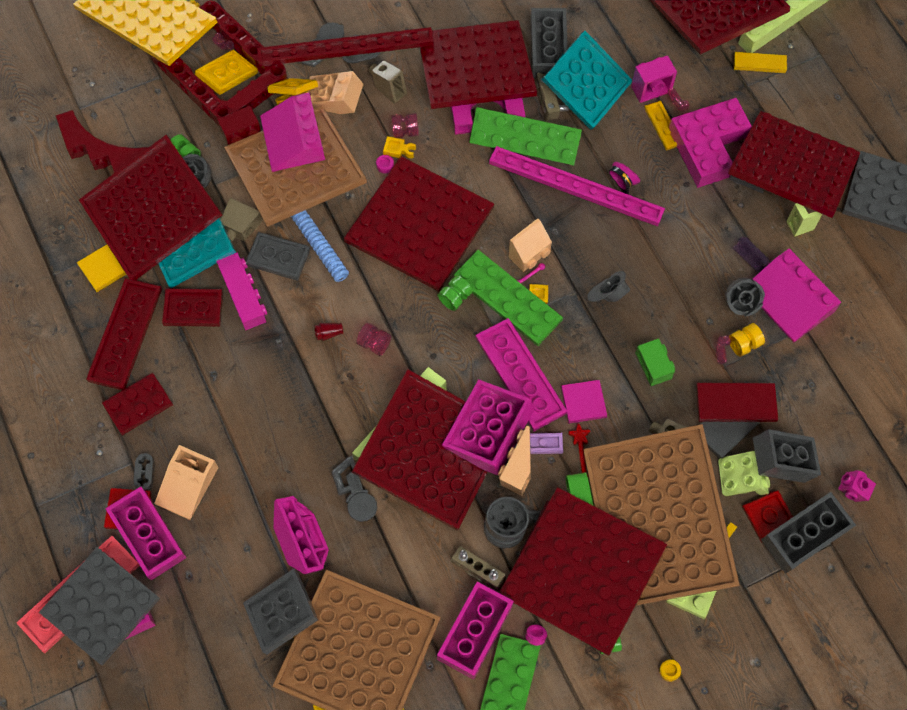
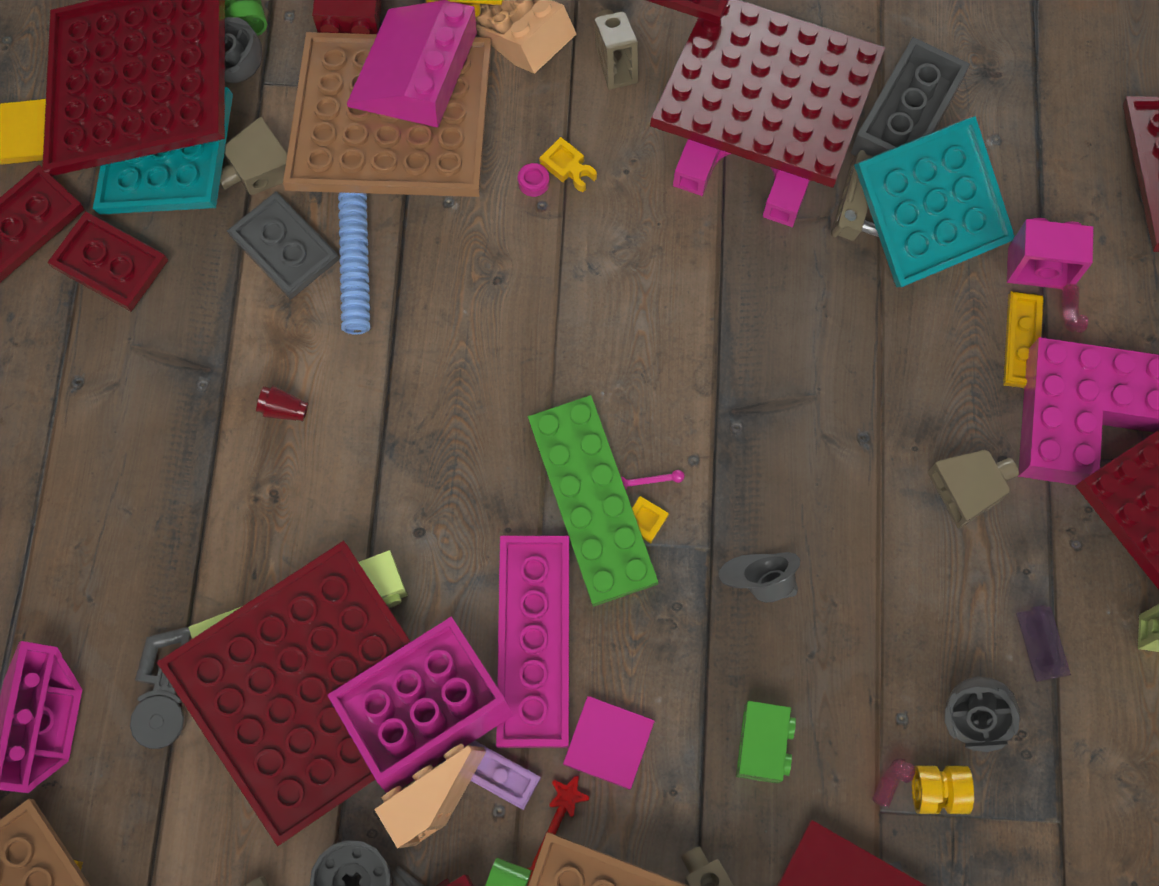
camera: 30 degrees right, 5 degrees up
dark pink brick [217,252,267,331] -> none
dark red plate [344,156,494,292] -> none
clear pink wheel [356,322,392,356] -> none
clear pink wheel [391,113,419,138] -> none
bright green wheel [437,275,473,311] -> none
bright green plate [469,107,582,165] -> none
dark pink plate [489,146,665,226] -> none
light nougat slope [509,219,552,272] -> none
piece [609,162,640,195] -> none
dark pink slope [753,248,841,343] -> none
none -> dark tan torso [928,450,1019,529]

